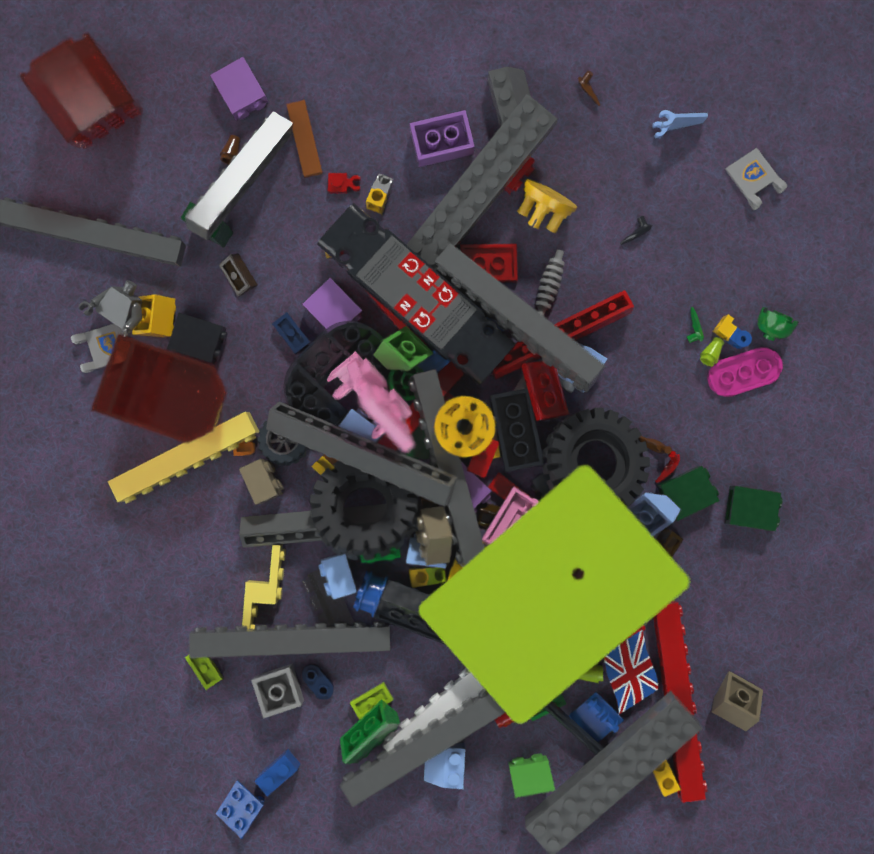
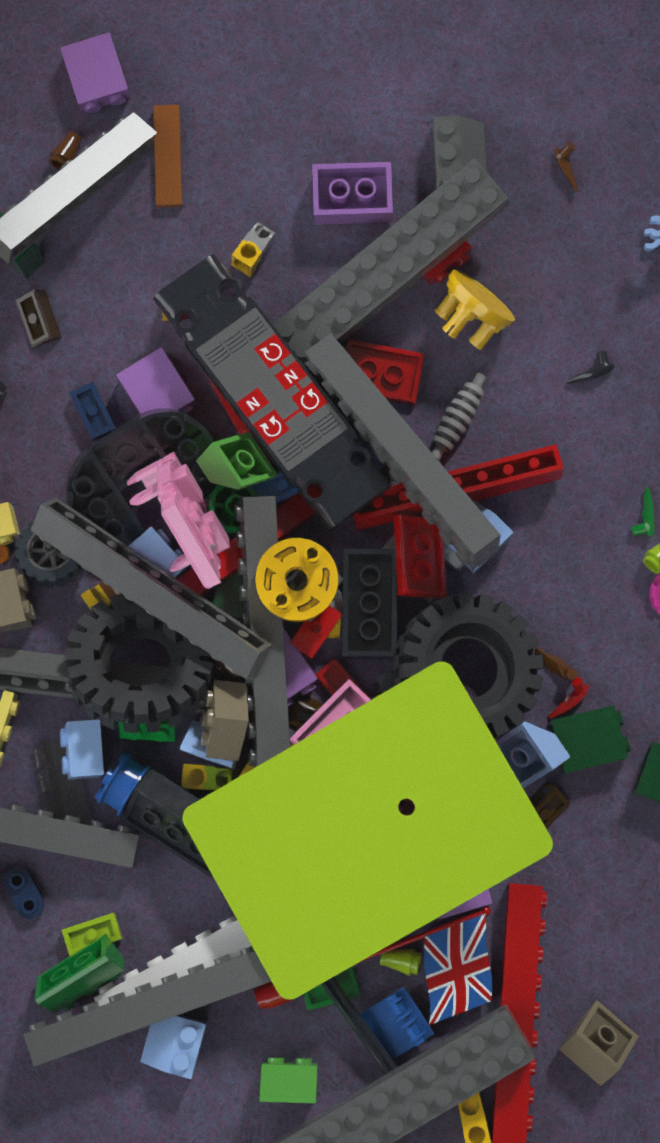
camera: 15 degrees right, 5 degrees down
red plate [328,173,361,194] -> none

